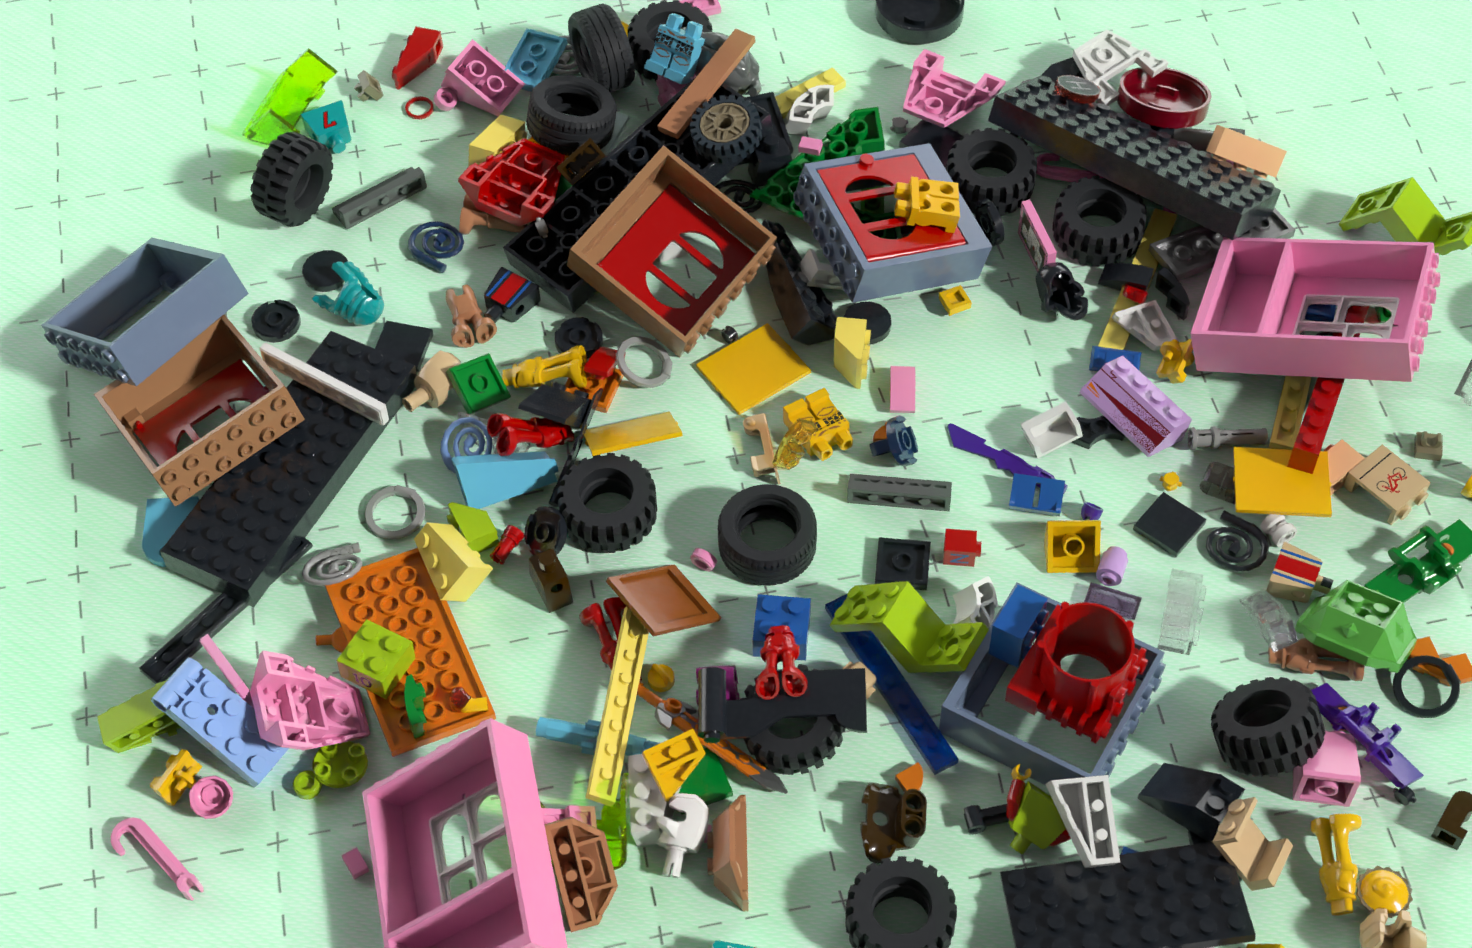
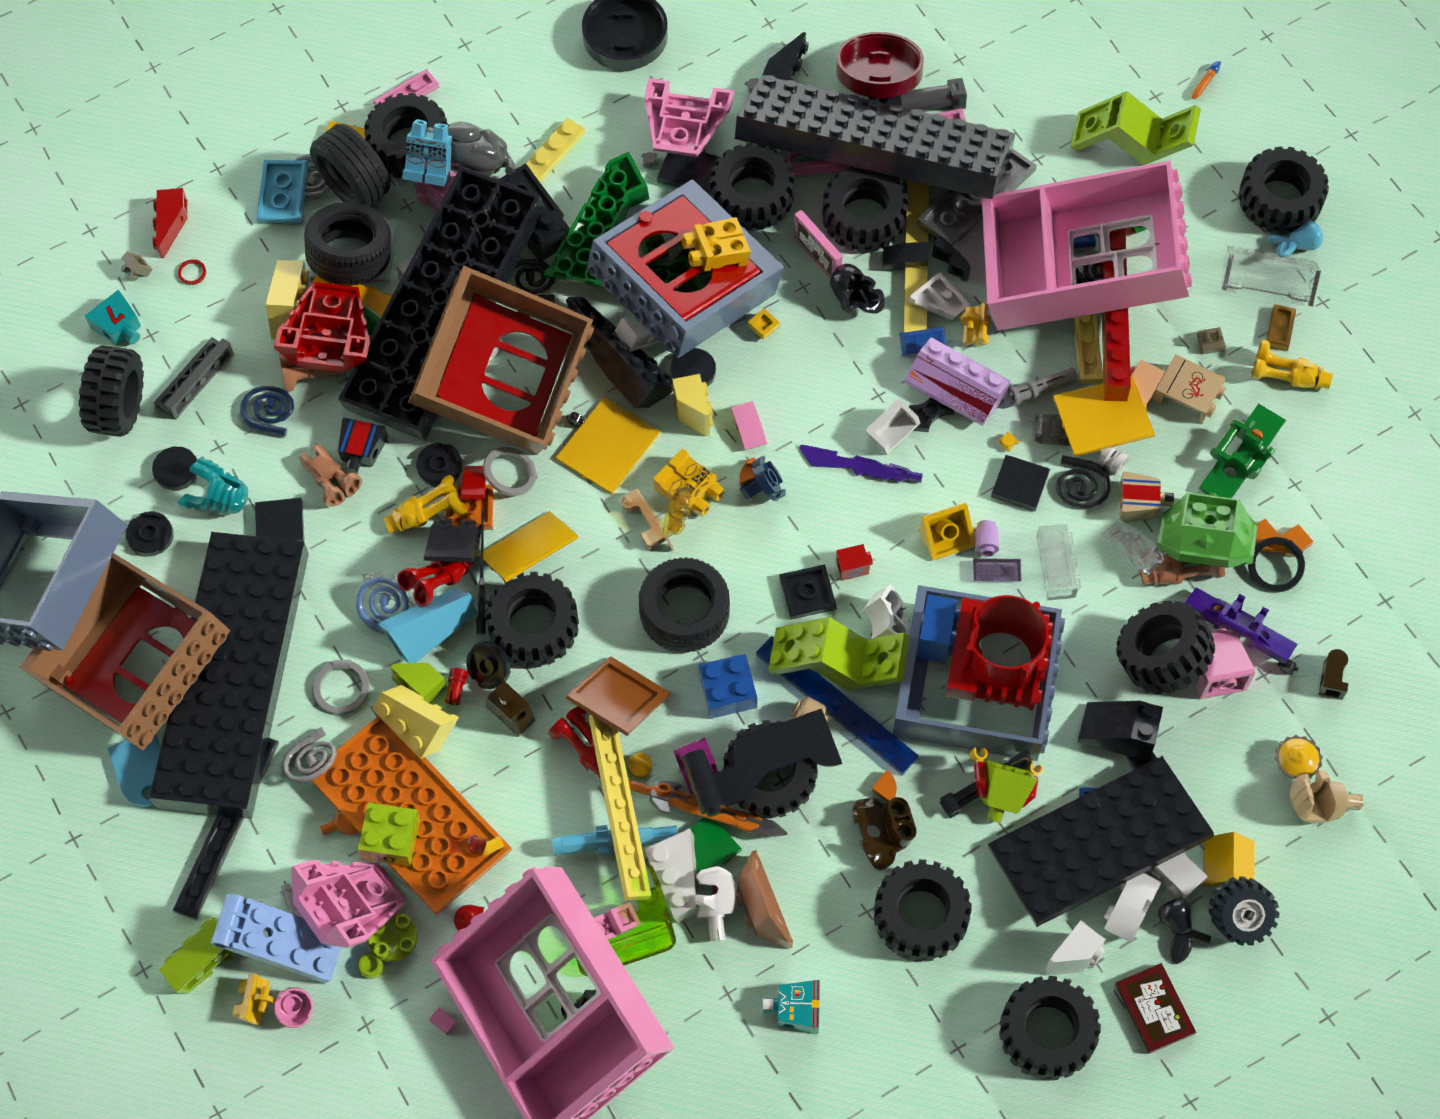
camera: 20 degrees left, 10 degrees up
bright pink piece [111,817,203,901] -> none
bright pink tile [200,634,254,708] -> none
clear neon green windscreen [242,48,338,145] -> none
white tile [260,342,389,426] -> none
tan piece [402,350,461,412] -> none
green slope [404,674,427,739] -> none
bright pink piece [434,39,525,117] -> none
green tile [446,353,511,416] -> none
light grey piece [535,217,549,238] -> none
nougat wedge [544,817,618,933] -> none
dark brown torso [556,138,606,185] -> none
yellow wing [642,729,706,802] -> none
nougat tile [657,28,756,139] -> none
wheel [690,95,762,163] -> none
bright pink tile [690,548,717,572] -> none
red piece [755,625,807,700] -> none
white brick [784,85,834,135] -> none
bright pink piece [798,136,823,156] -> none
dark grey fence [847,474,952,512] -> none
black tile [975,199,1005,246] -> none
blue piece [1009,473,1065,517] -> none
white wedge [1045,775,1120,868] -> none
tile [1054,75,1101,104] -> none
white wing [1072,30,1169,106] -> none
dark purple hinge [1081,502,1104,520] -> none
red tile [1123,285,1148,304] -> none
light nougat brick [1206,125,1287,179] -> none
tan panel [1212,797,1293,891] -> none
yellow piece [1310,814,1362,916] -> none

